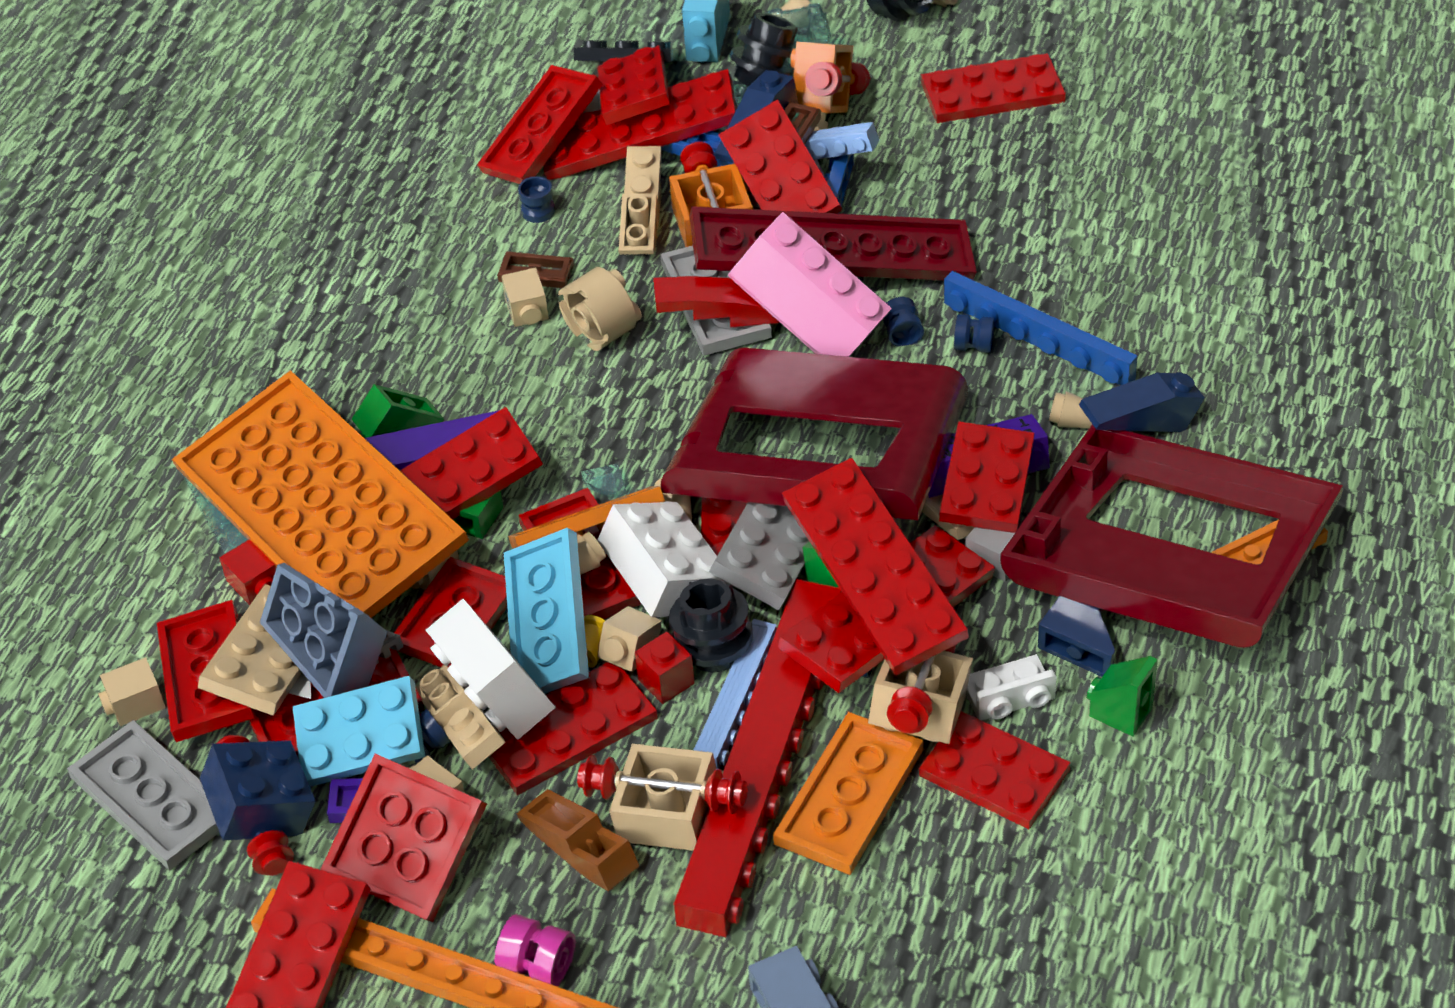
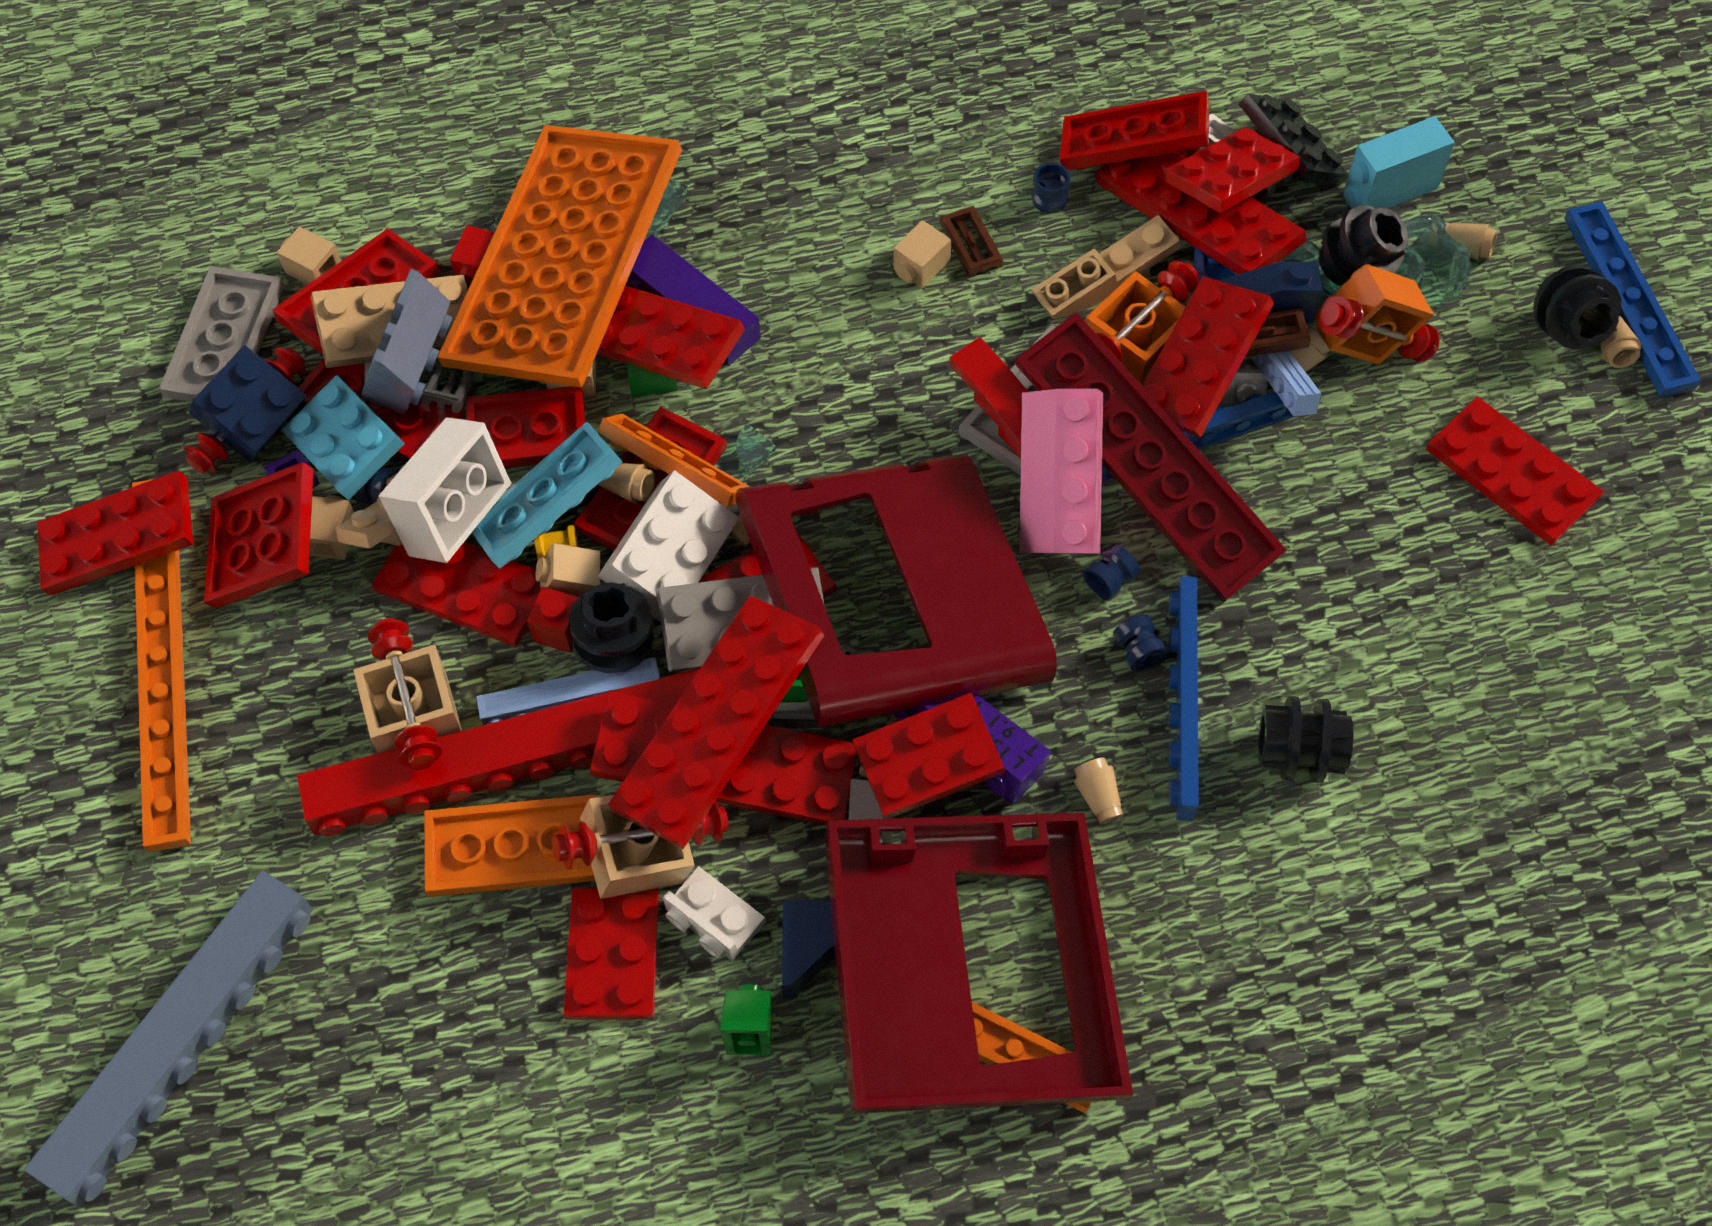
camera: 55 degrees right, 15 degrees up
green slope [351,384,444,438] -> none
dark pink wheel [495,914,575,986] -> none
dark orange slope [516,789,639,892] -> none
tan brick [558,267,642,351] -> none
dark blue slope [1079,372,1205,432] -> none
none -> black piece [1258,696,1354,783]

